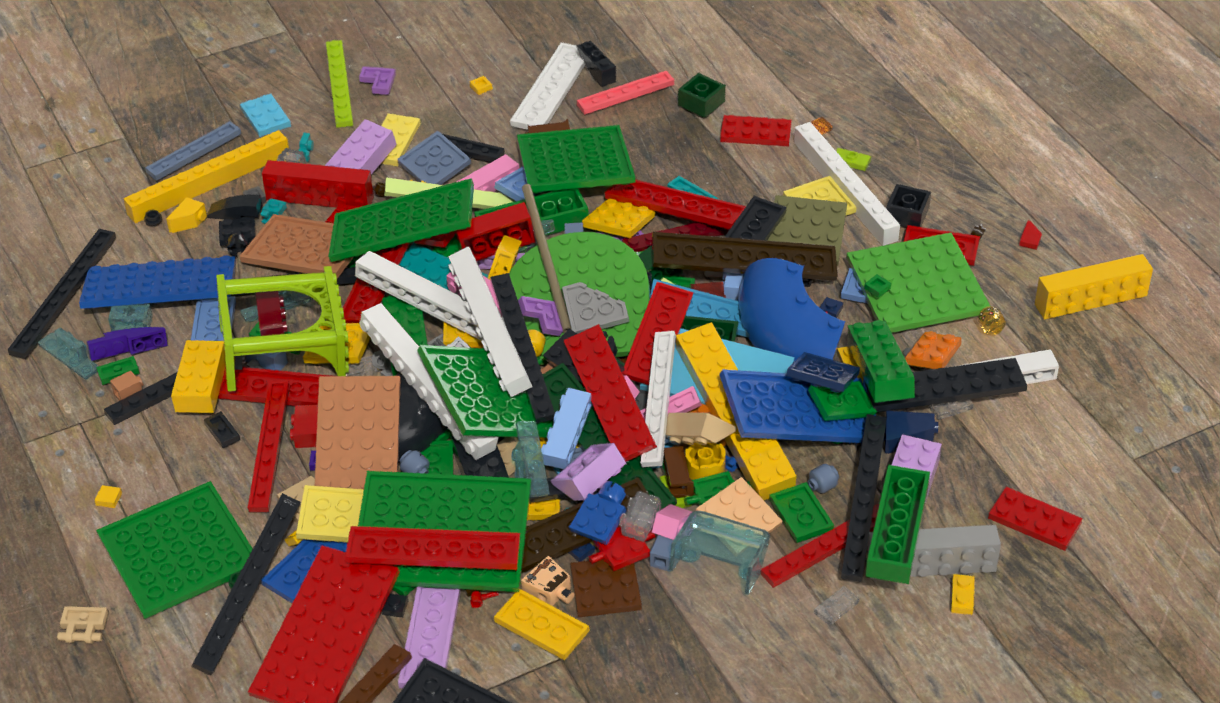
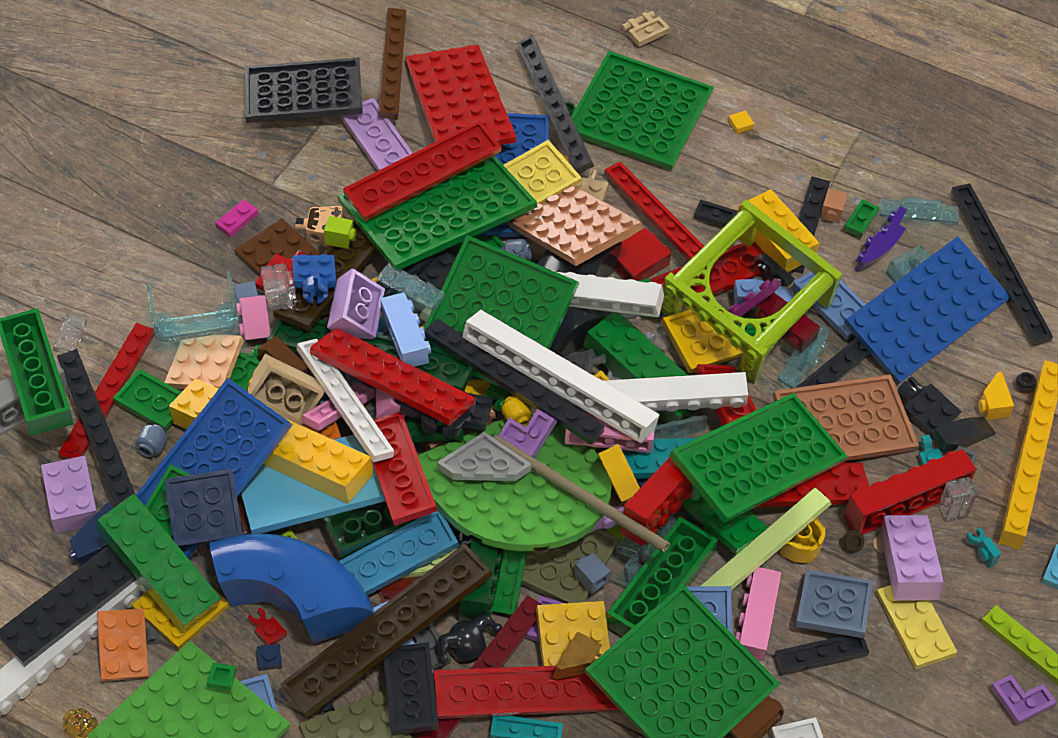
camera: 140 degrees right, 10 degrees up
yellow plate [494,589,589,660] -> none
none -> dark pink plate [215,199,258,238]
none -> lime brick [324,216,356,249]
none -> pearl gold slope [553,631,602,679]
none -> magenta plate [728,278,781,317]

